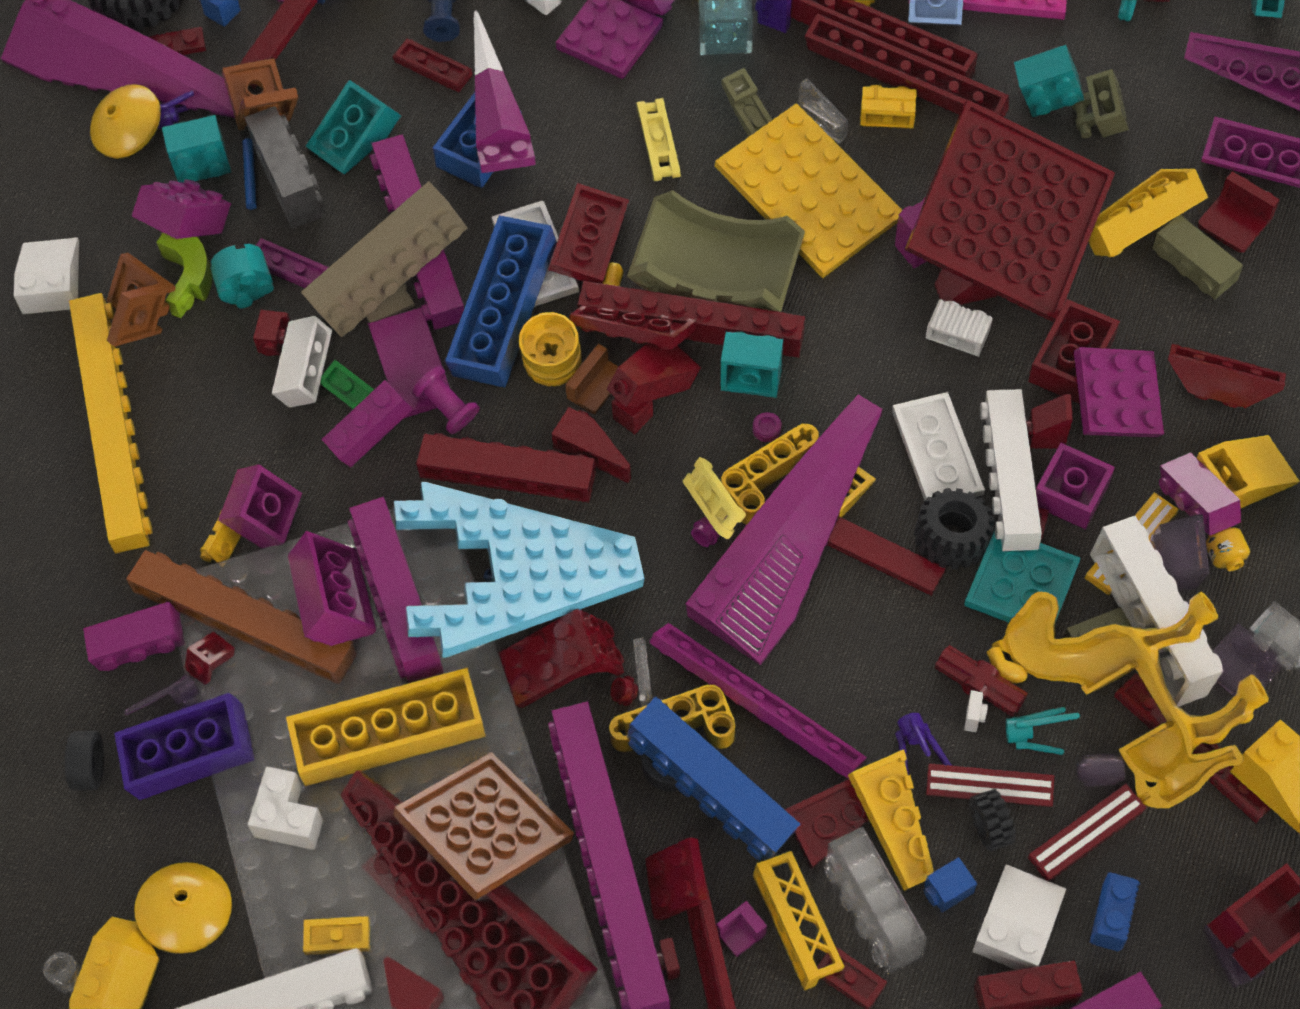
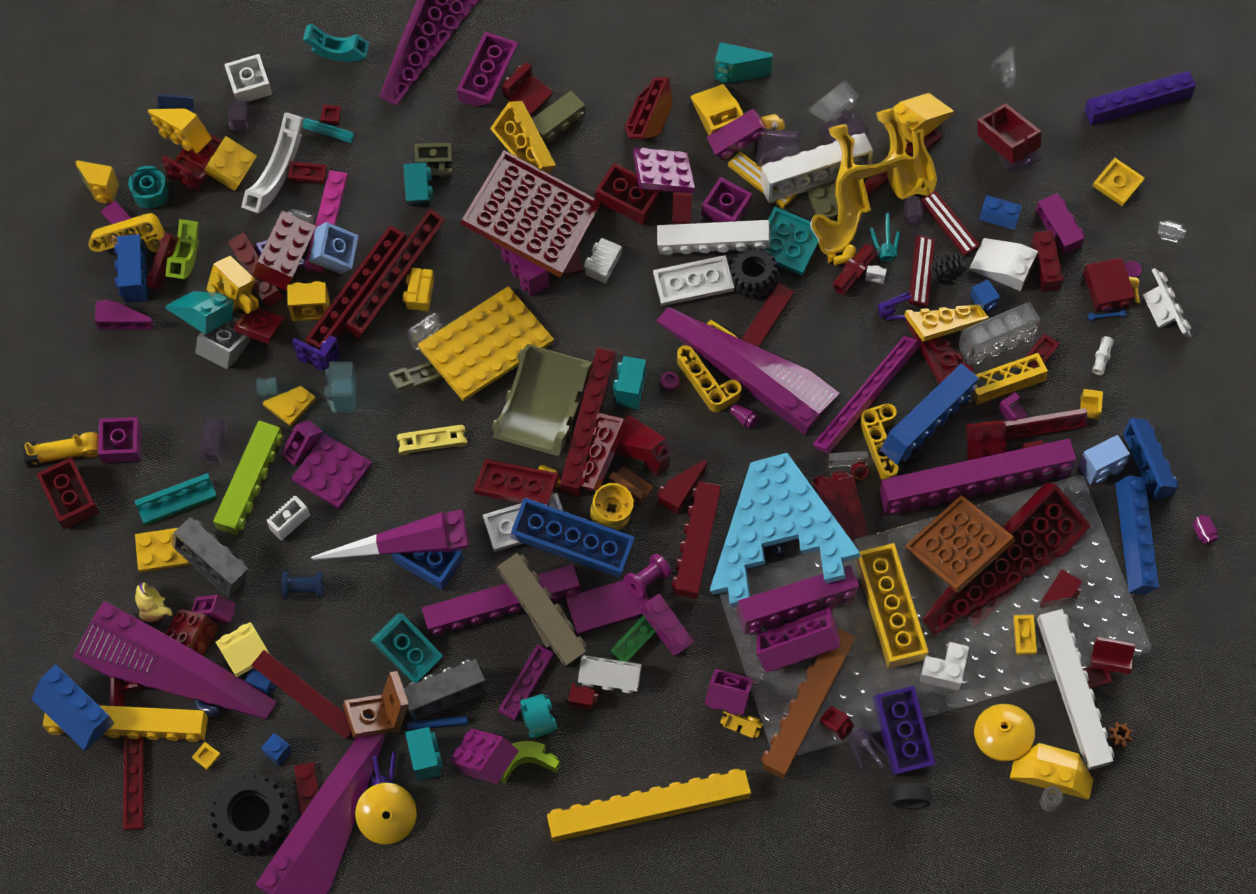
camera: 90 degrees left, 5 degrees up
white slope [14,237,79,314] -> none
magenta brick [83,602,185,671] -> none
dark orange bracket [106,253,176,347] -> none
dark red tile [393,38,473,93] -> none
light yellow plate [683,457,746,539] -> none

